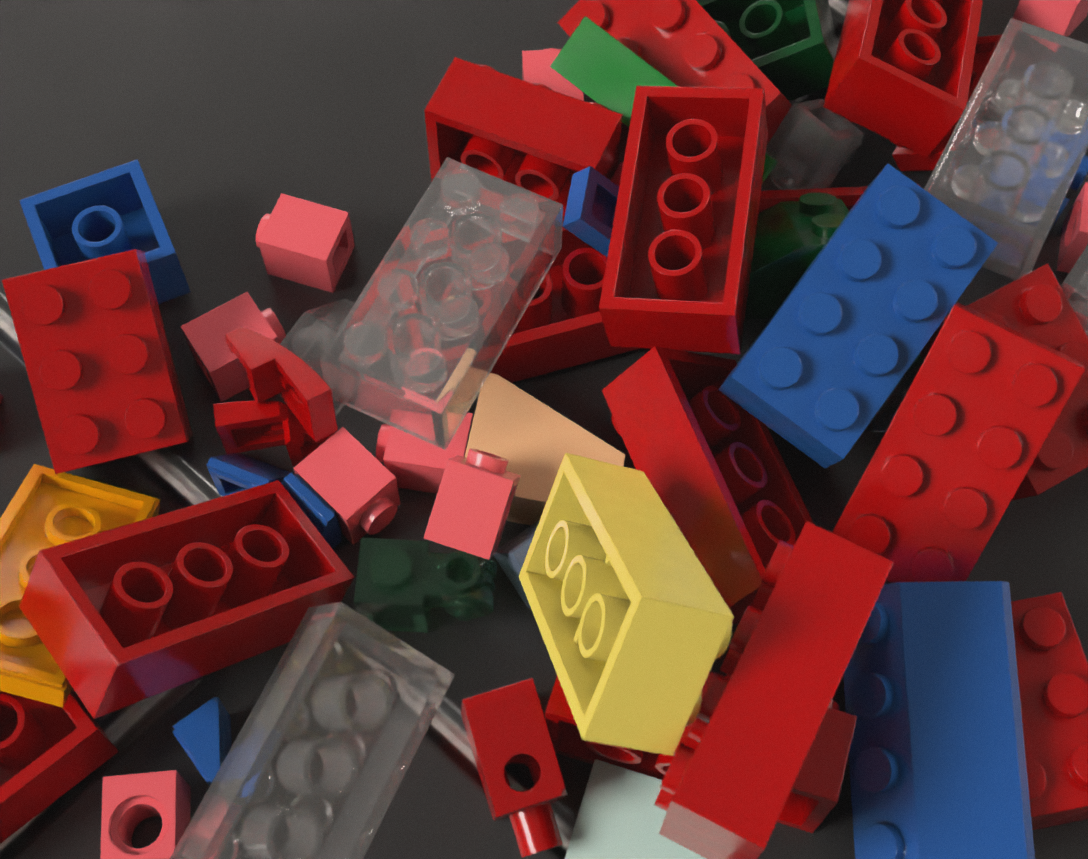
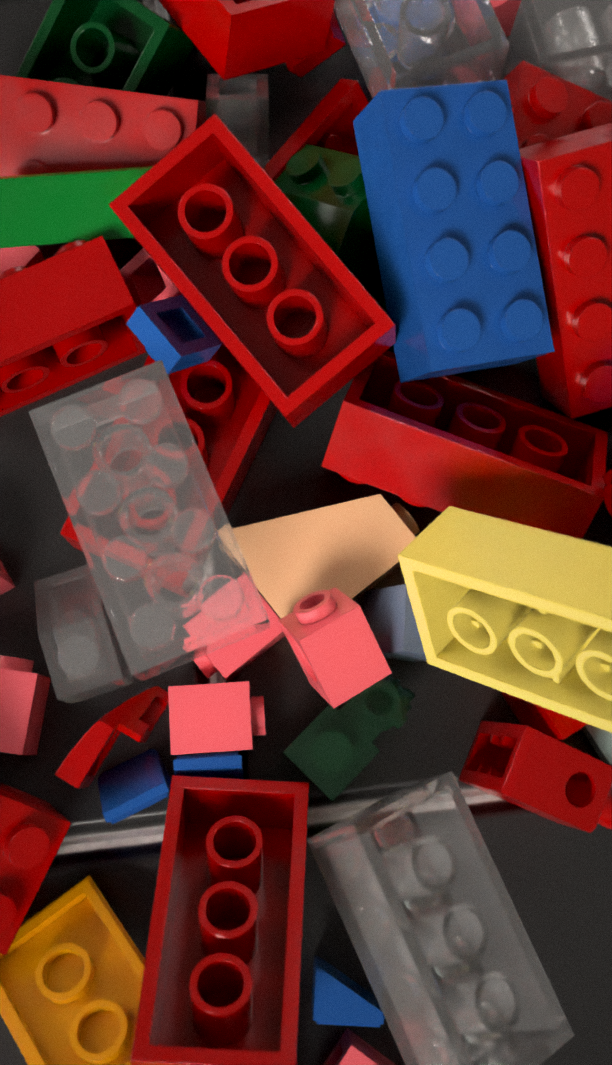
camera: 55 degrees left, 15 degrees up
red slope [225,327,338,442] -> none

